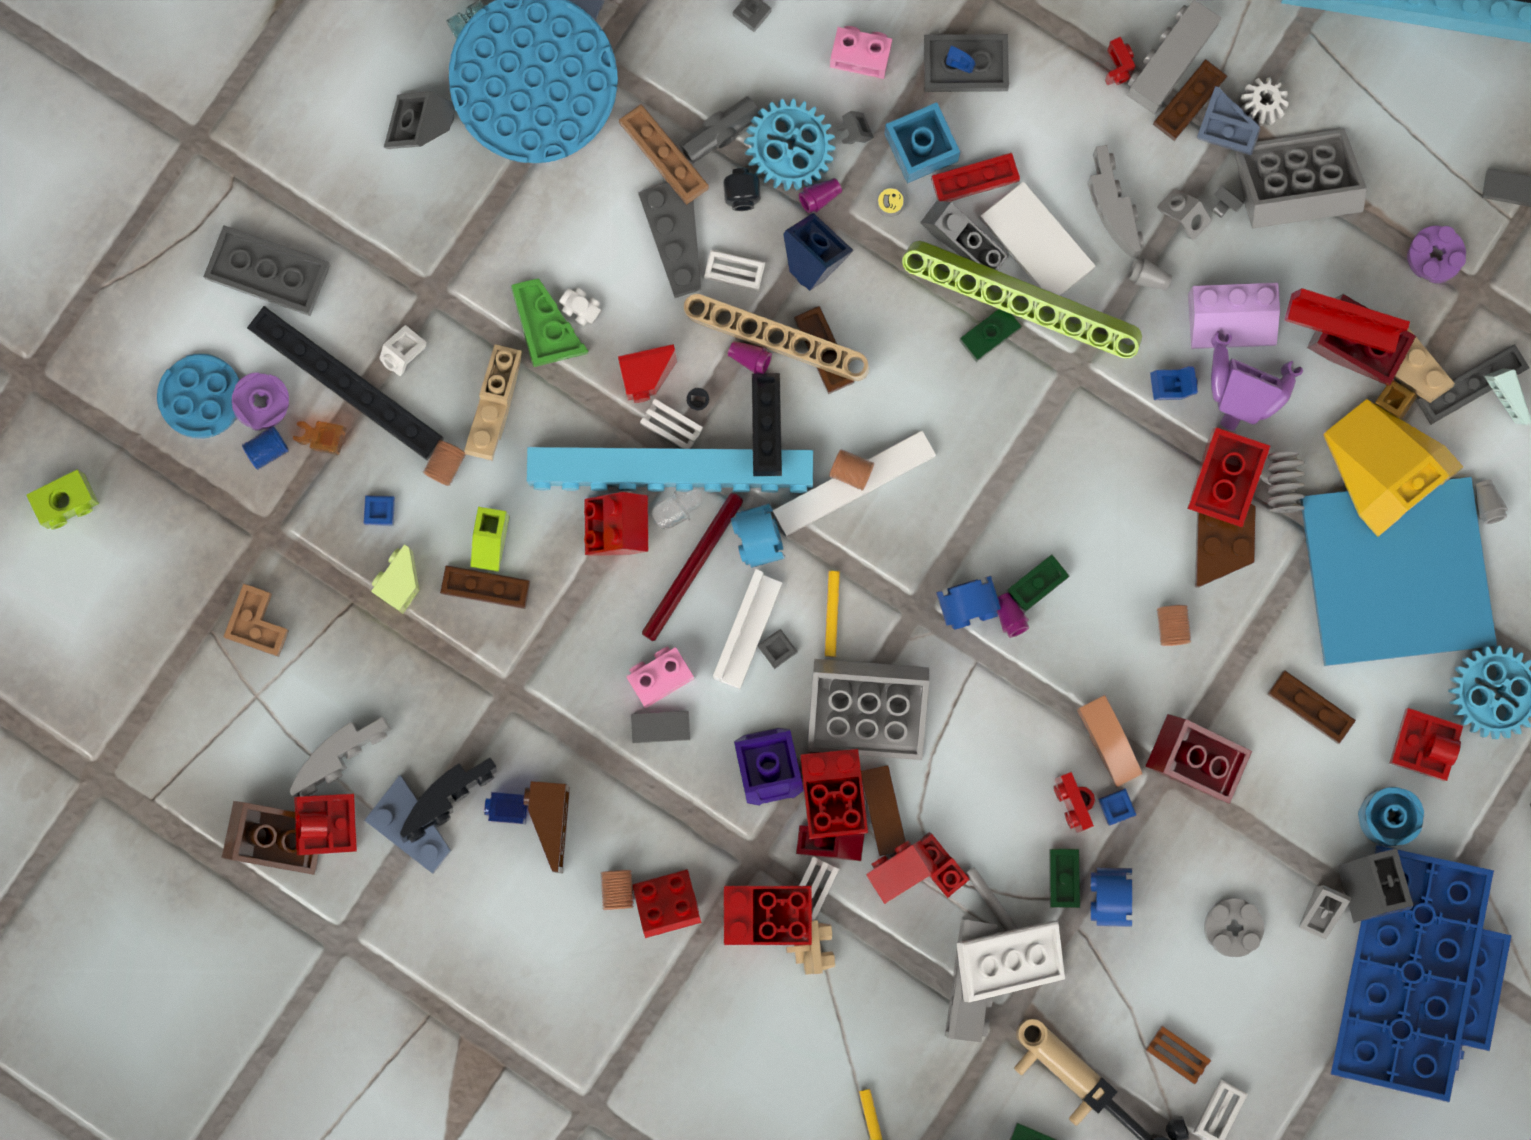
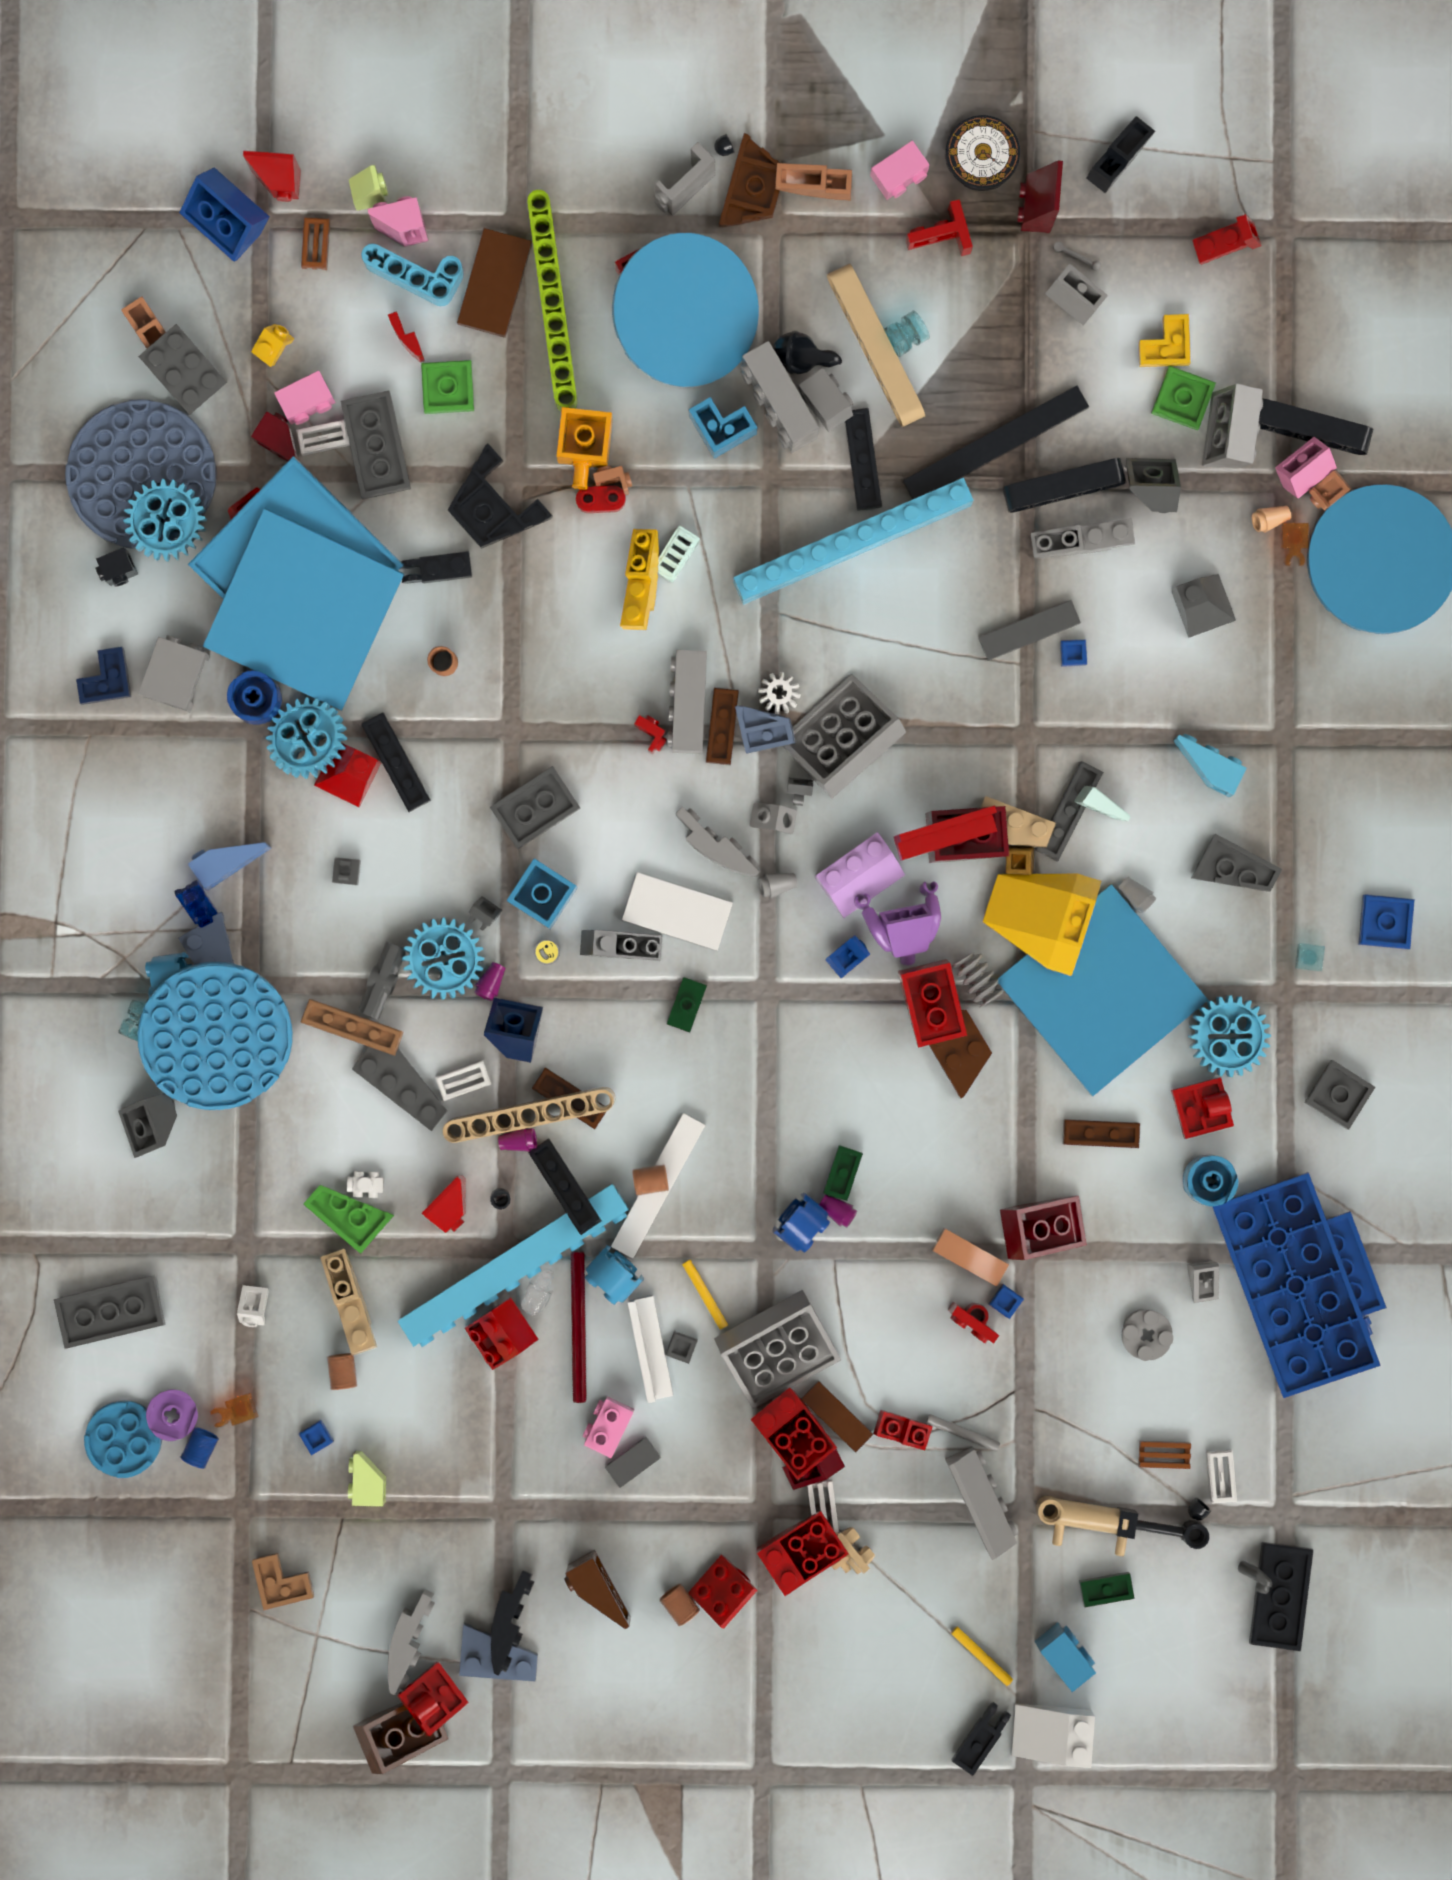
camera: 40 degrees left, 5 degrees up
lime brick [26,469,99,530] -> none
black tile [247,306,444,461] -> none
reddish brown tile [440,565,530,609] -> none
lime slope [471,506,510,572] -> none
clear blue brick [484,792,528,825] -> none
white tile [640,399,703,449] -> none
black head [723,168,761,211] -> none
dark purple slope [734,728,803,806] -> none
bright pink brick [830,26,892,79] -> none
brick [866,840,939,904] -> none
lime beam [902,241,1142,359] -> none
red plate [931,153,1020,202] -> none
blue tile [946,46,975,73] -> none
white tile [957,921,1065,1002] -> none
dark green plate [1049,849,1080,908] -> none
blue brick [1091,867,1132,927] -> none
nougat piece [1157,605,1191,646] -> none
dark grey slope [1337,848,1413,923] -> none
medium lavender plate [1407,226,1466,283] -> none

